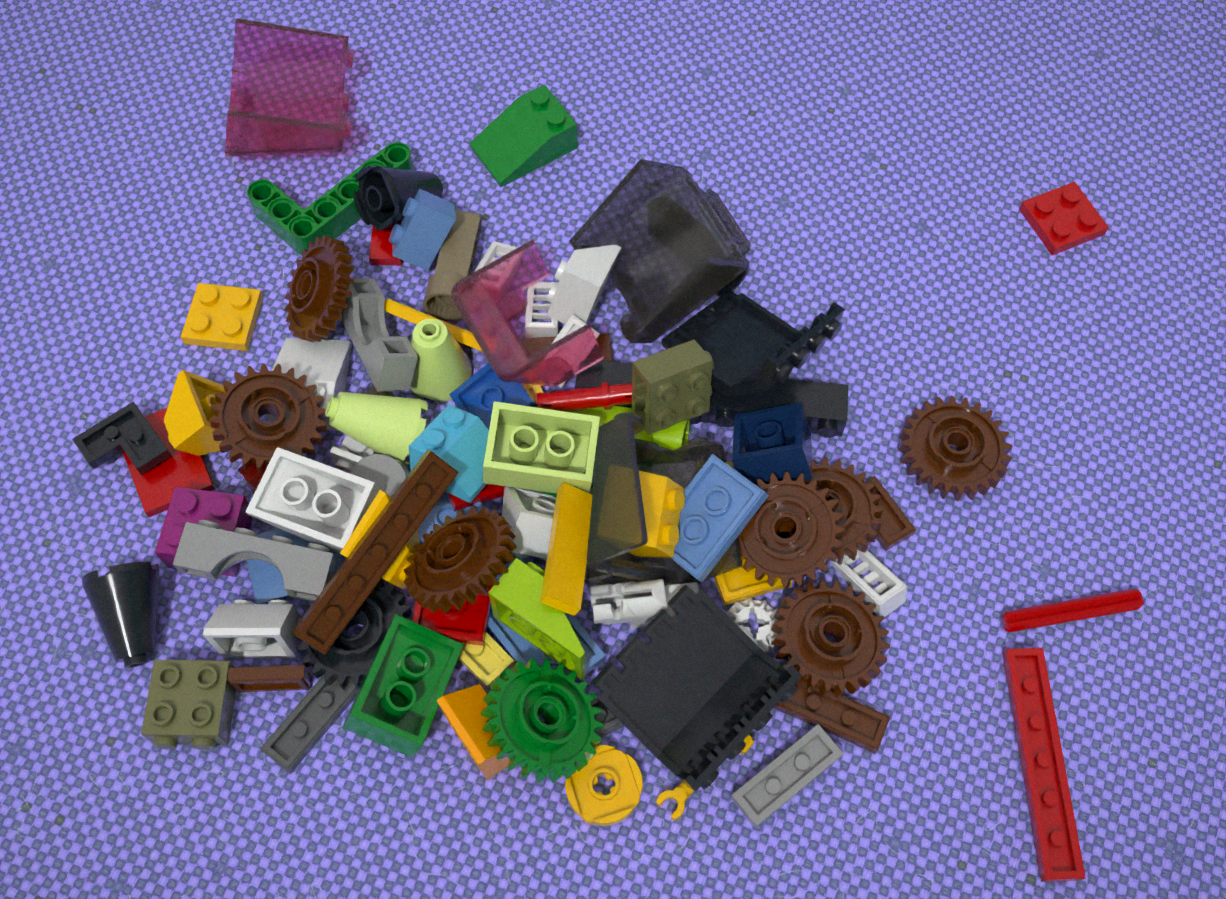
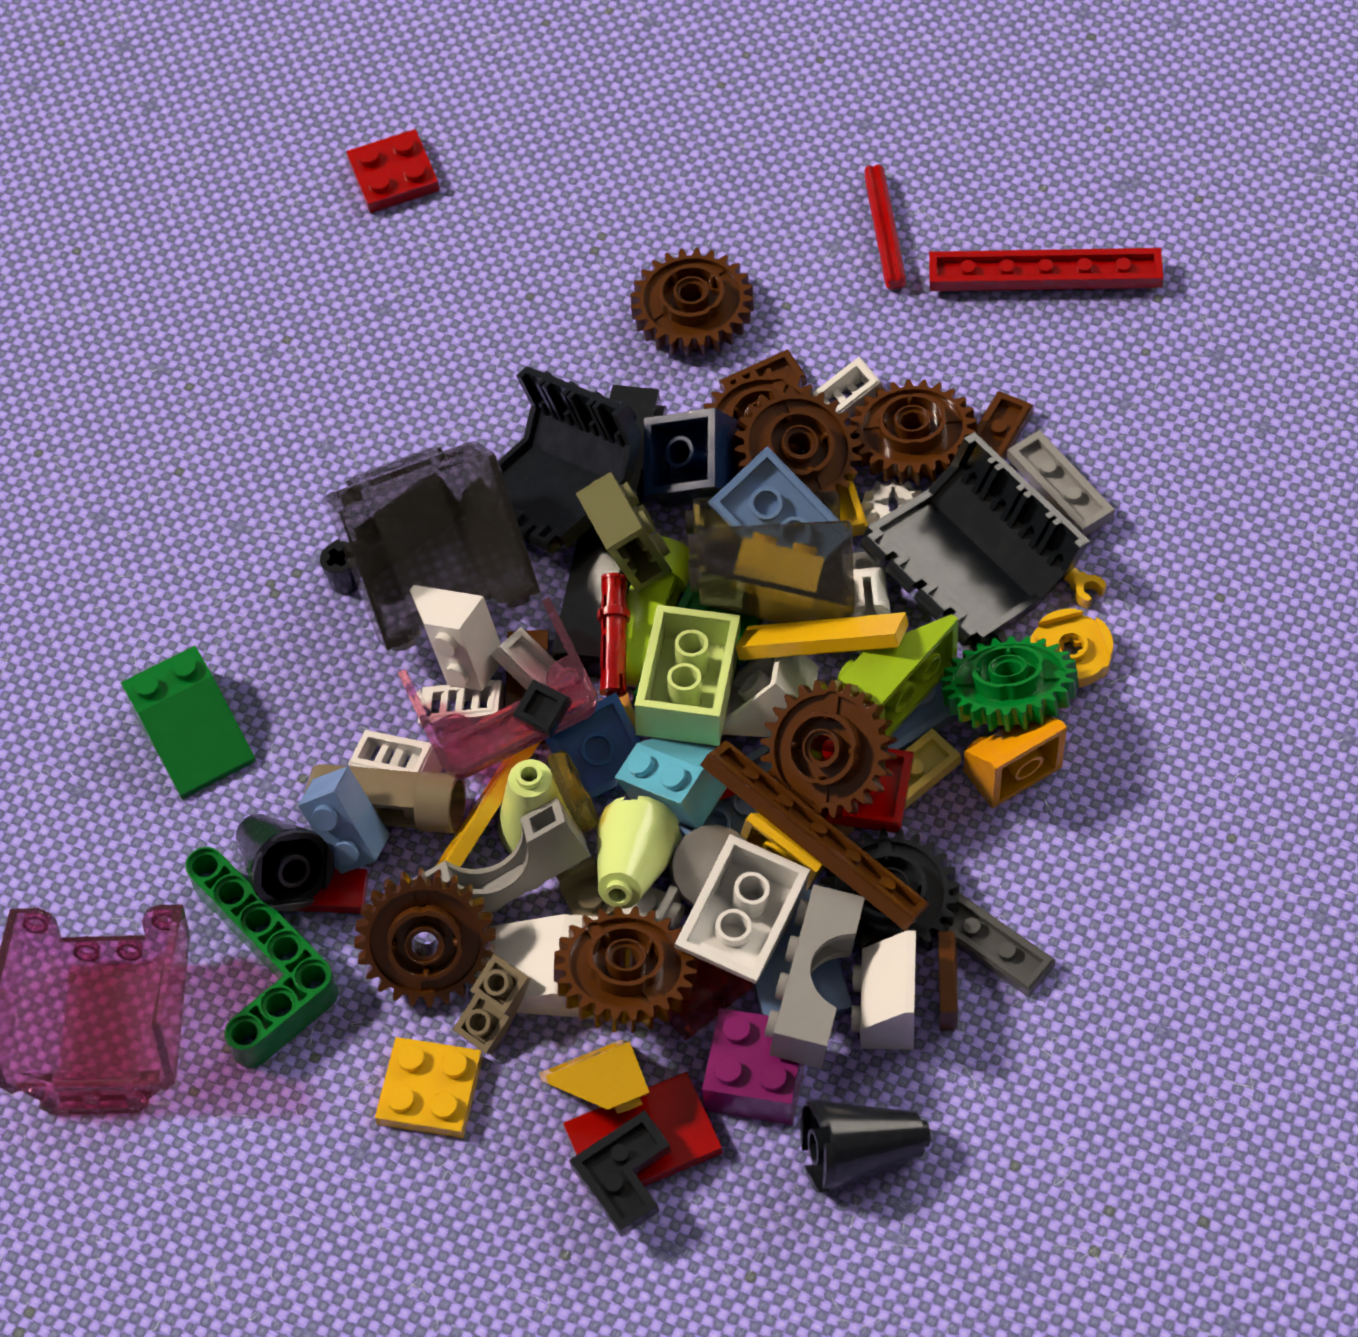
camera: 80 degrees left, 5 degrees down
olive brick [141,660,236,750] -> none
green slope [342,614,463,758] -> none
none -> dark tan slope [452,953,531,1055]
none -> black tile [512,679,572,738]
none -> clear yellow tile [547,750,599,833]

